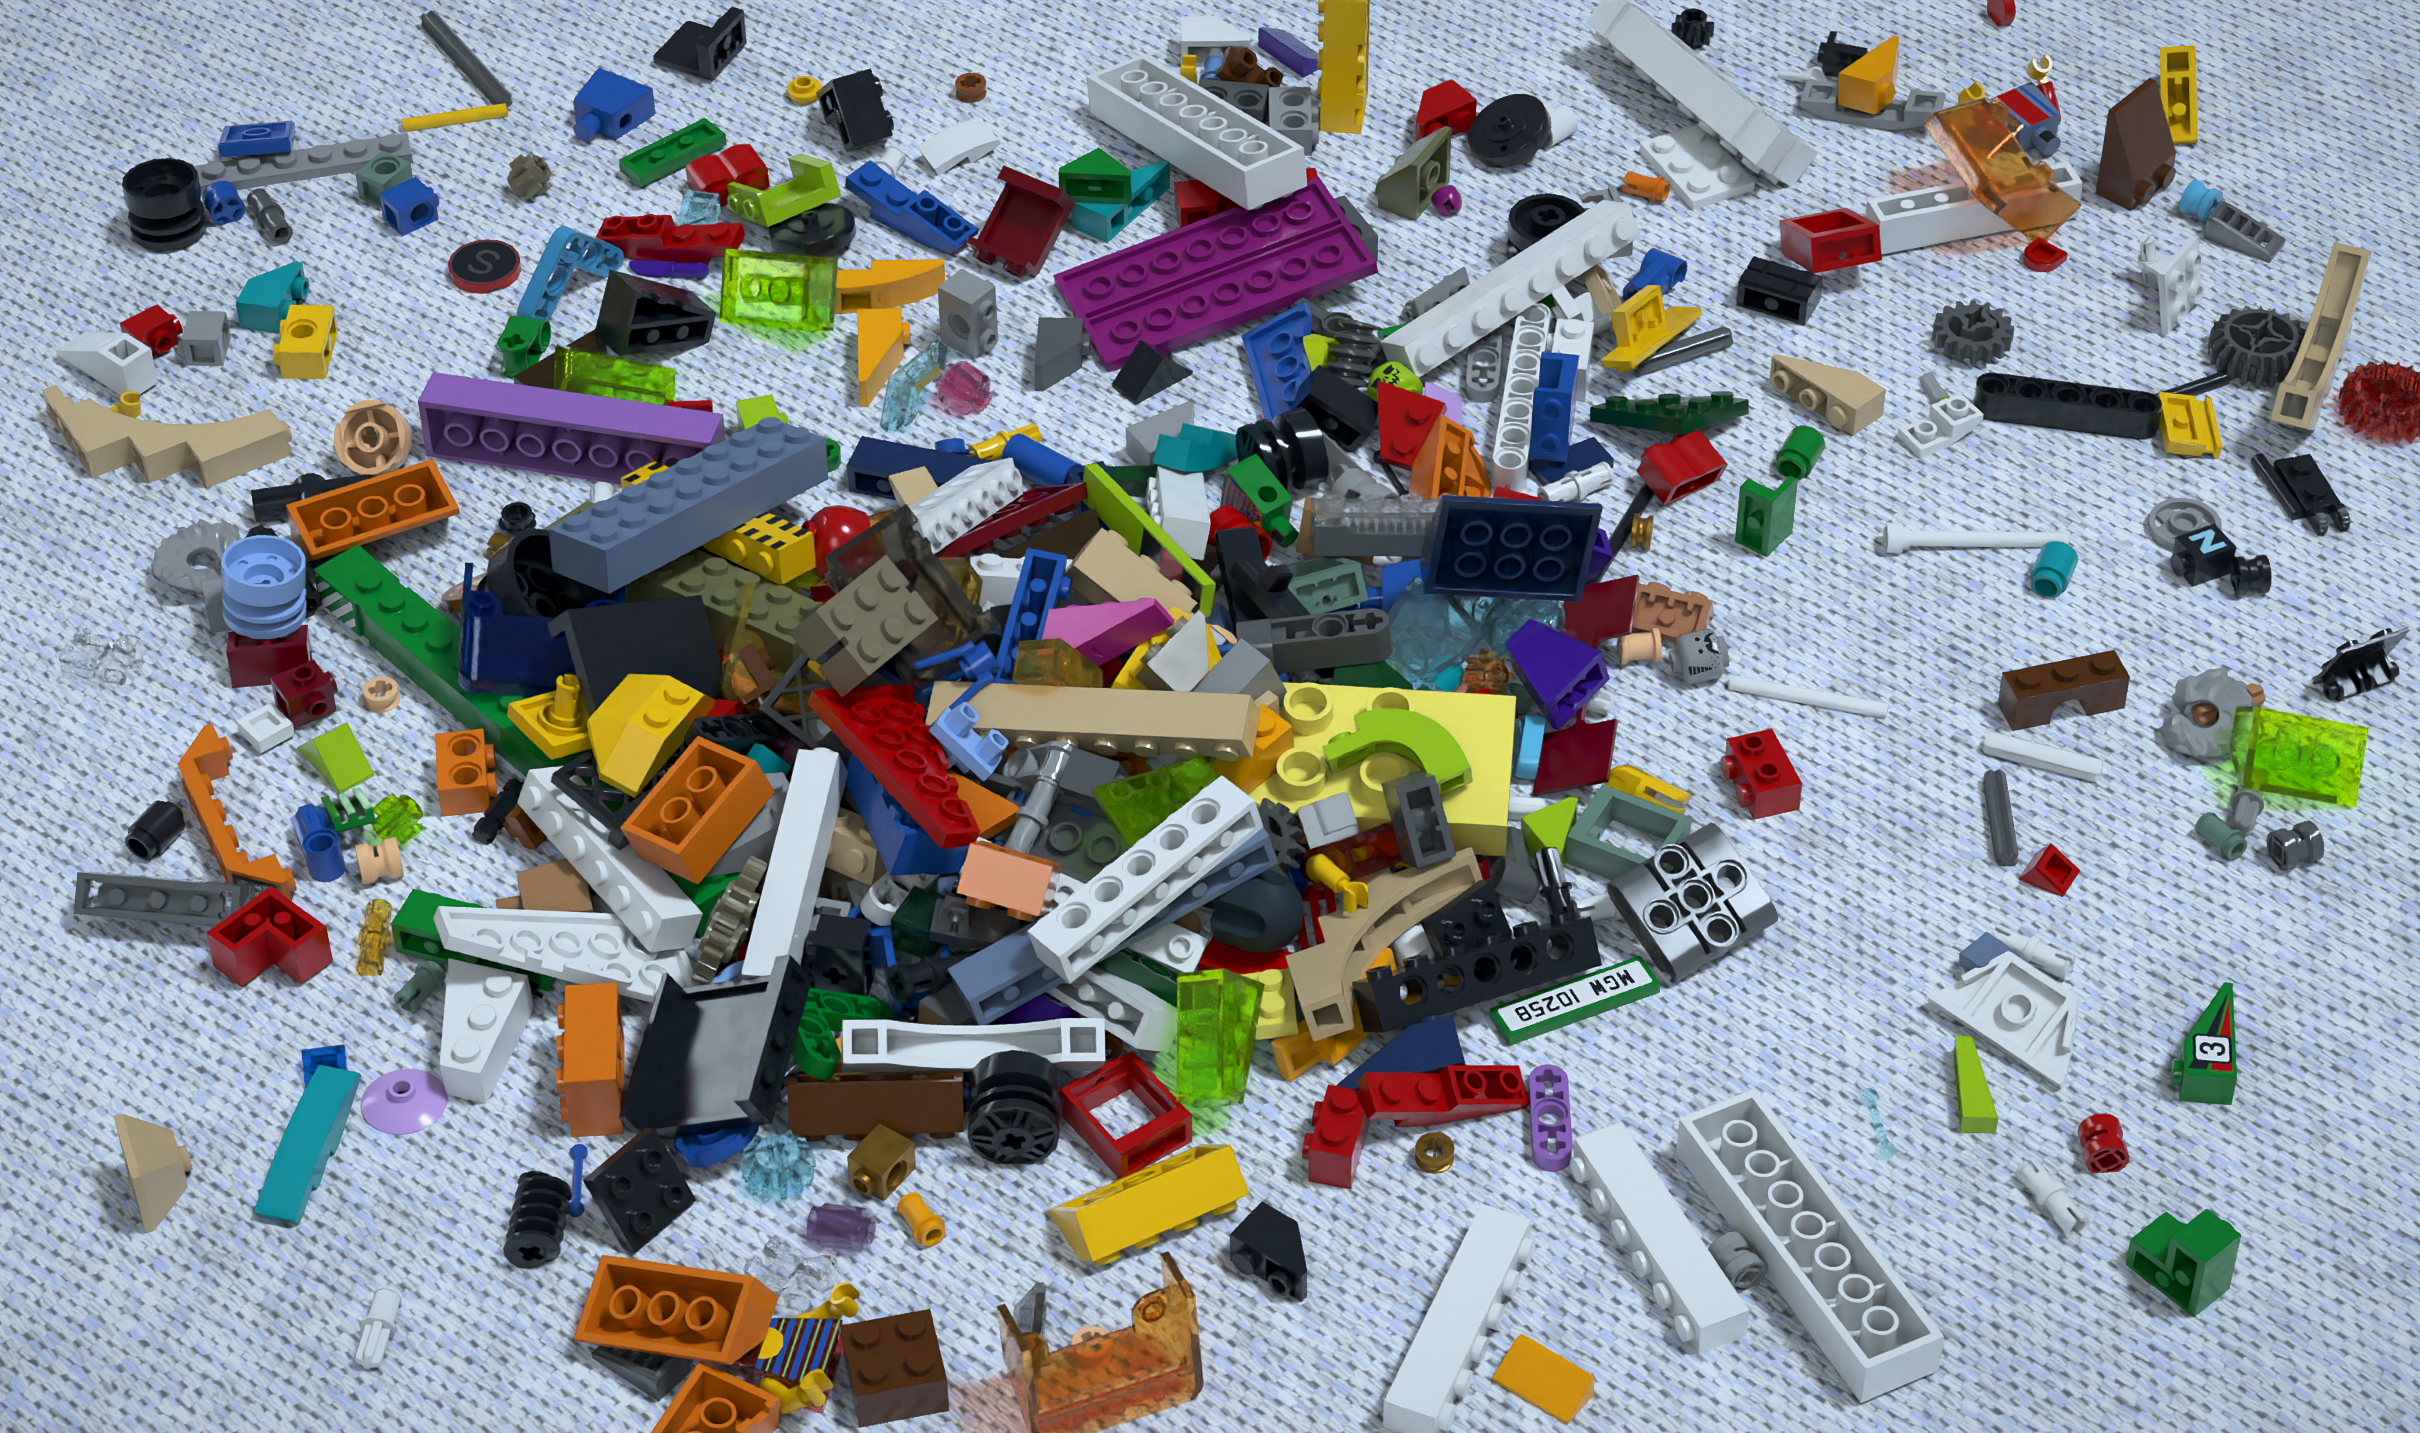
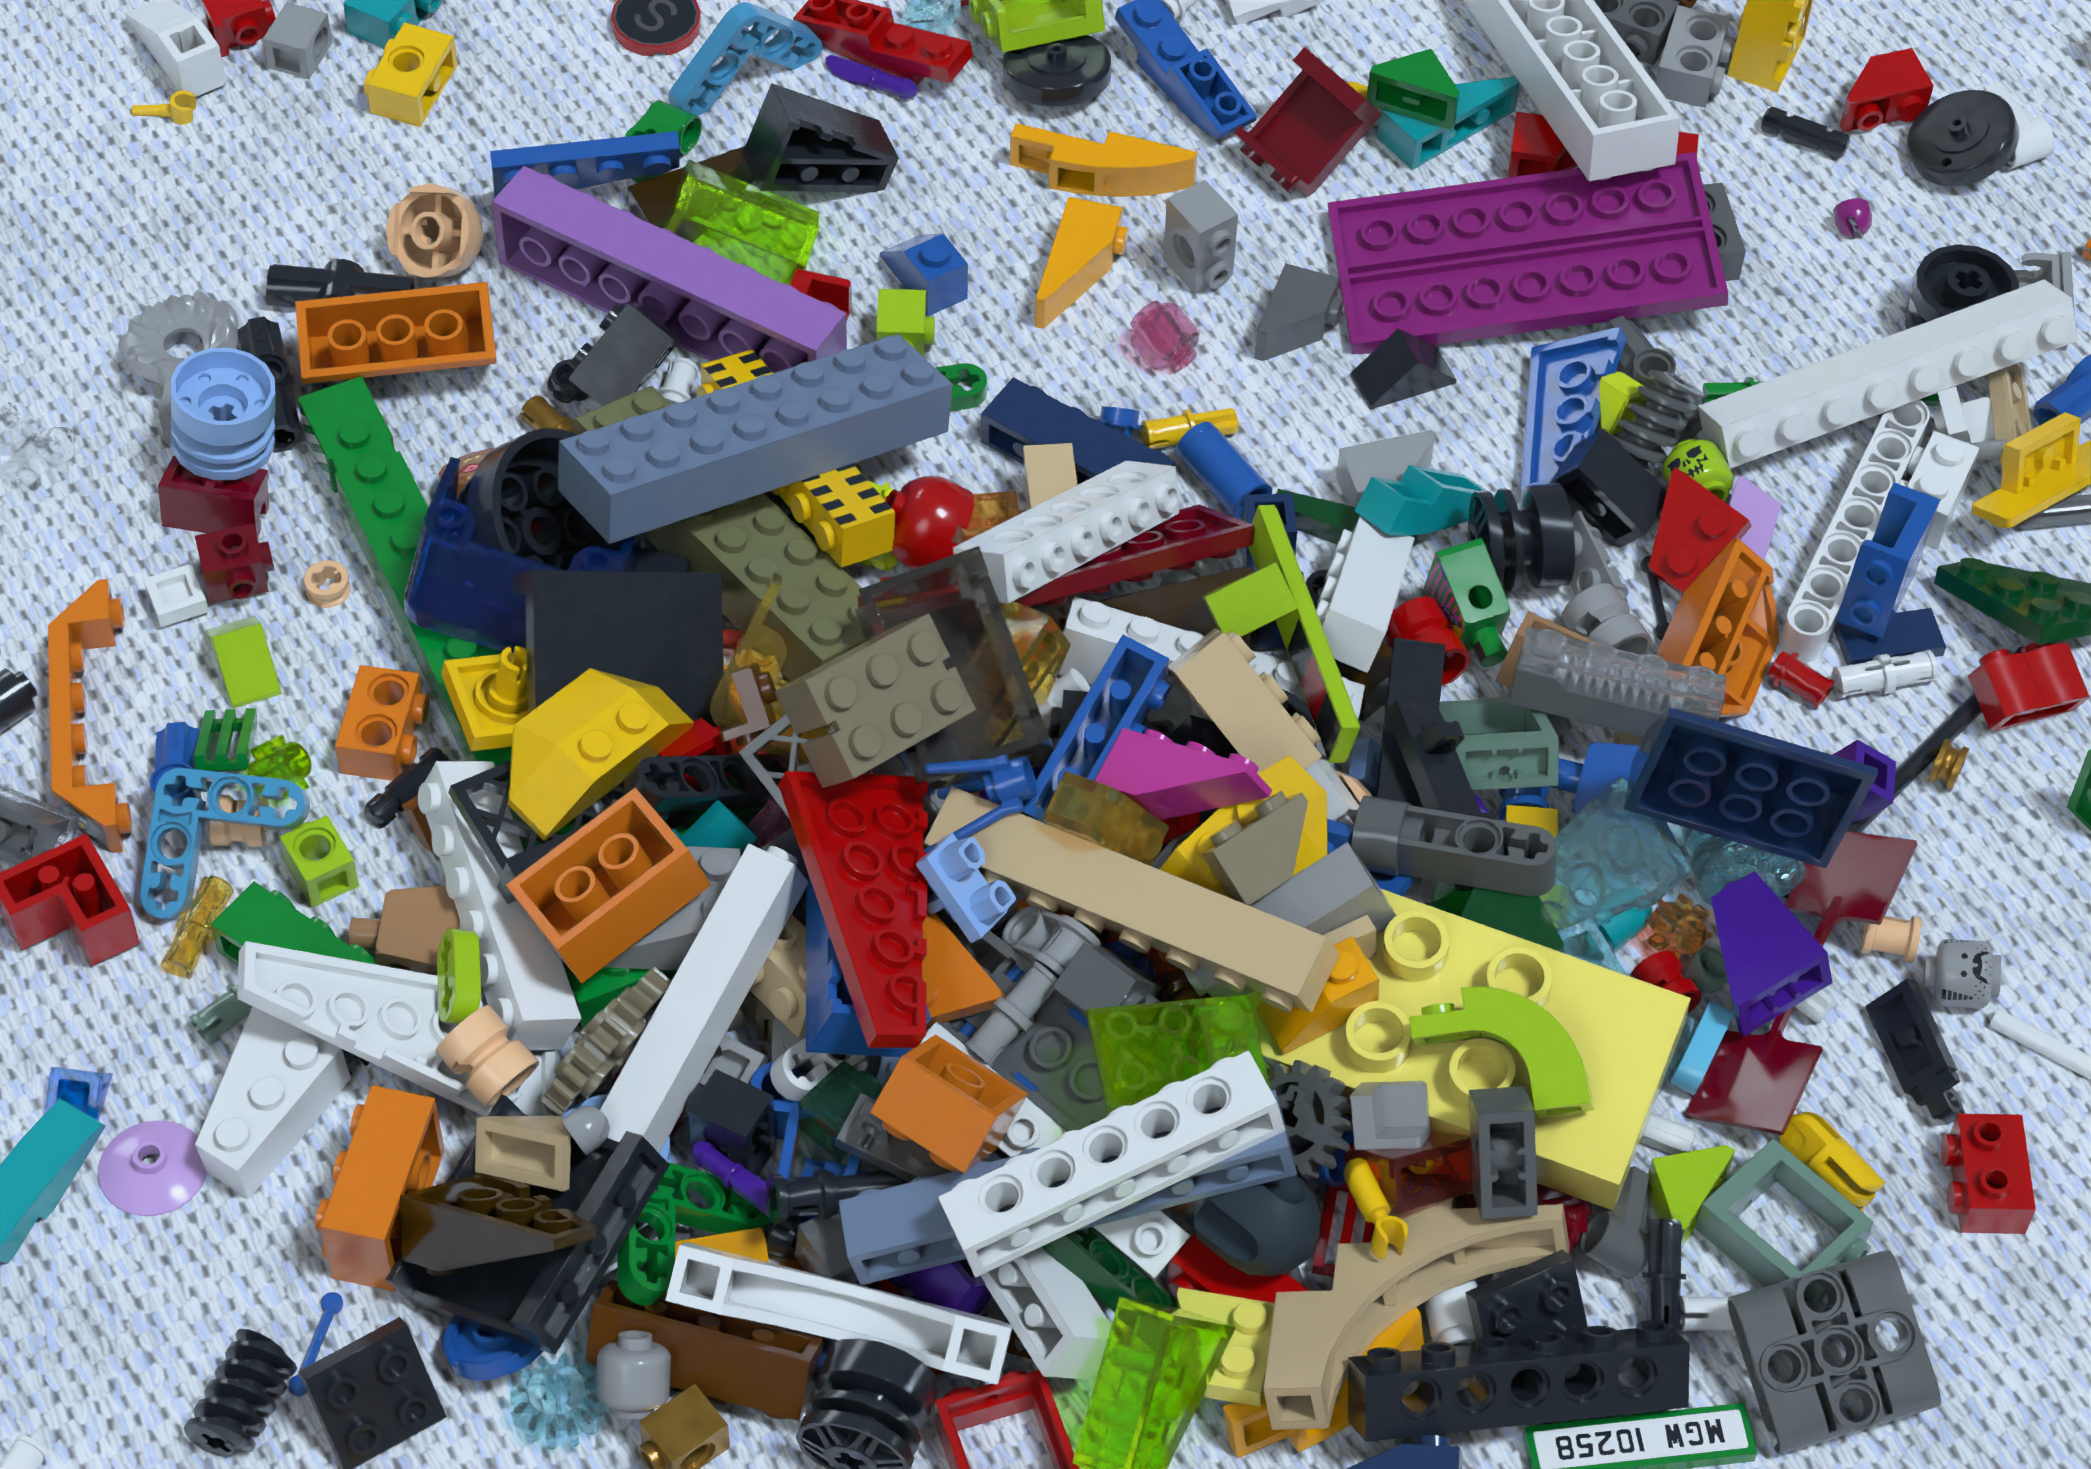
camera: 15 degrees right, 10 degrees up
tan arch [42,385,292,488] -> none
clear neon green slope [719,248,838,331] -> none
clear light blue plate [880,339,948,433] -> none
olive slope [1375,126,1451,221] -> none
light grey hinge [1402,267,1470,320] -> none
light grey beam [1466,327,1502,403] -> none
nougat bracket [1632,582,1715,643] -> none
none -> dark azure beam [140,768,310,920]
none -> lime brick [279,815,359,908]
none -> dark brown wedge [400,1173,596,1275]
none -> light nougat wheel [436,1005,539,1109]
none -> lime beam [437,928,481,1024]
none -> tan slope [475,1116,571,1191]
none -> blue wing [490,131,680,199]
none -> light grey hinge [561,1106,610,1156]
none -> black brick [568,302,682,406]
none -> light grey head [596,1330,671,1419]
none -> dark purple piece [691,1141,769,1217]
none -> blue slope [880,233,968,316]
none -> lime slope [1202,562,1299,637]
none -> black axle [1761,107,1850,159]
none -> black hinge [1865,978,1966,1125]

